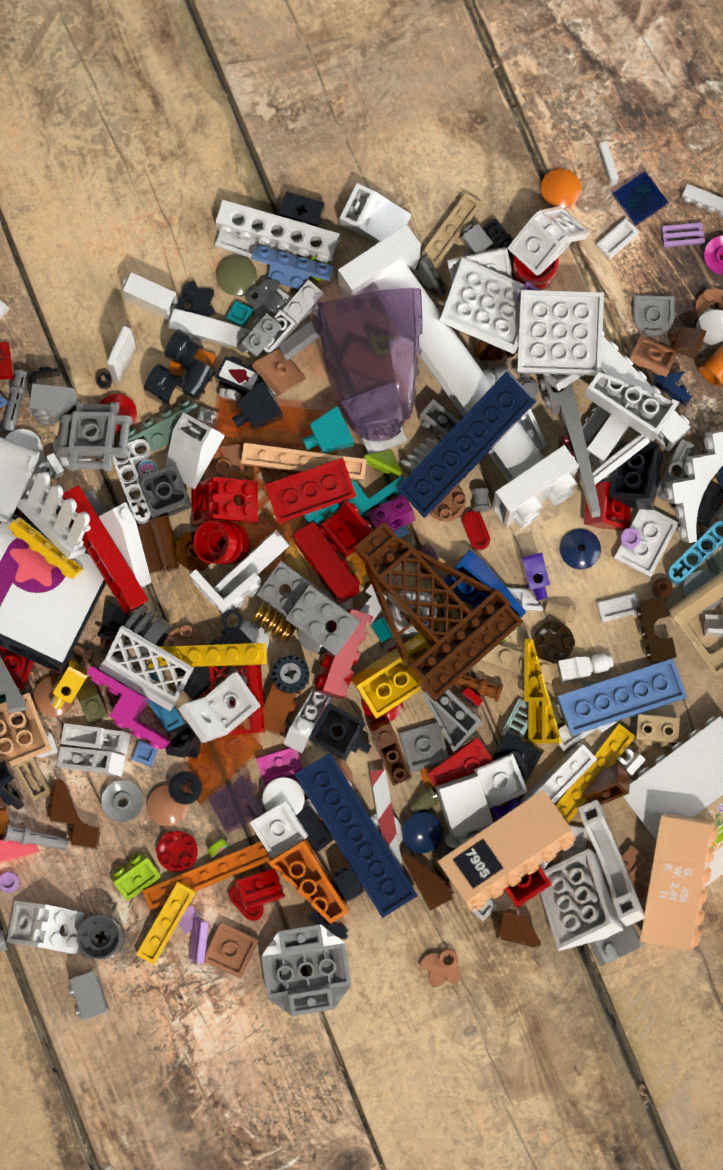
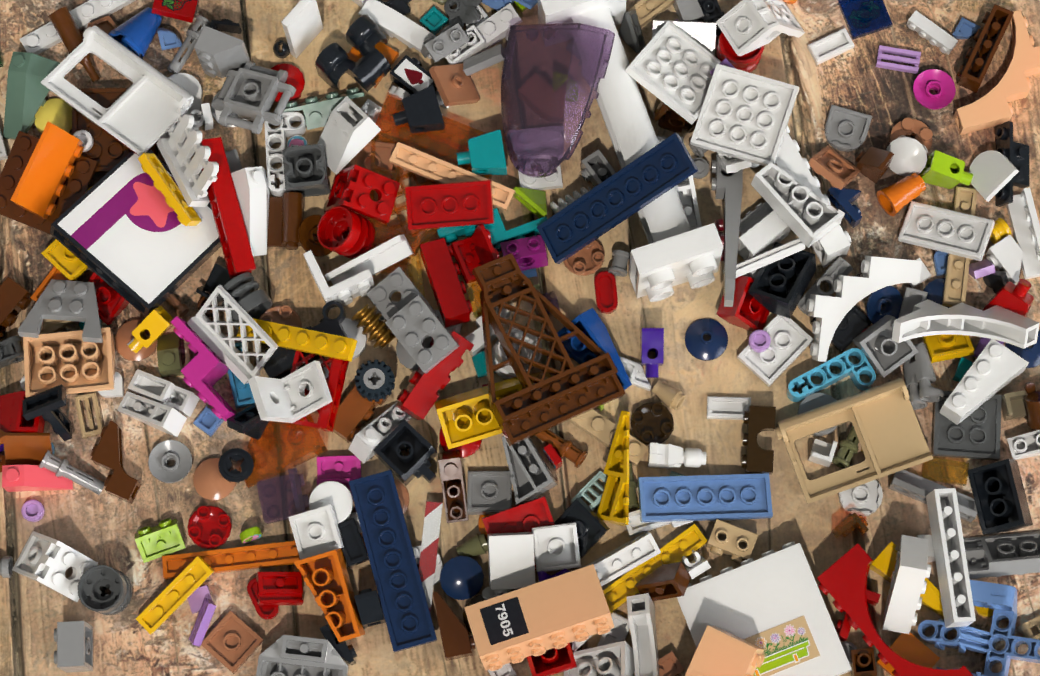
camera: 20 degrees right, 5 degrees down
reddish brown plate [652,578,673,598] -> none

